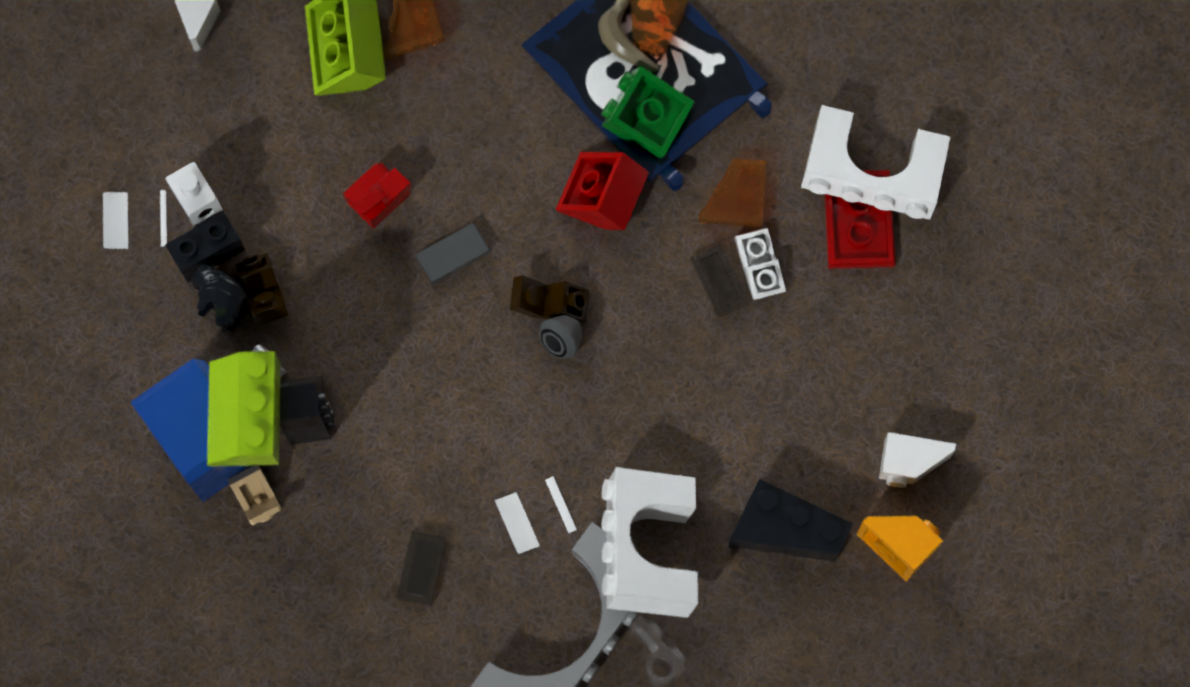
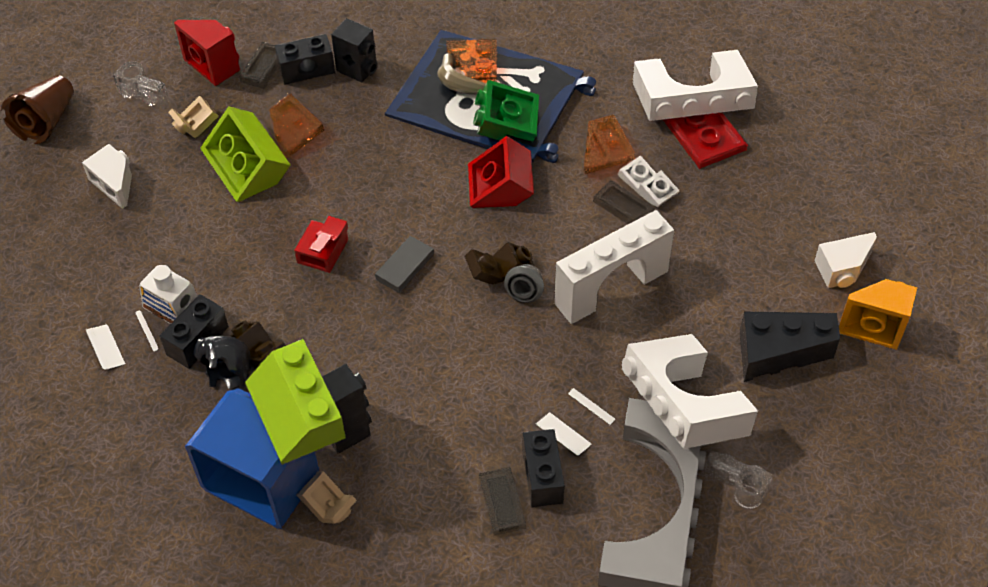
camera: 25 degrees left, 20 degrees down
none -> black brick [522,429,565,507]
none -> white arch [554,210,674,324]

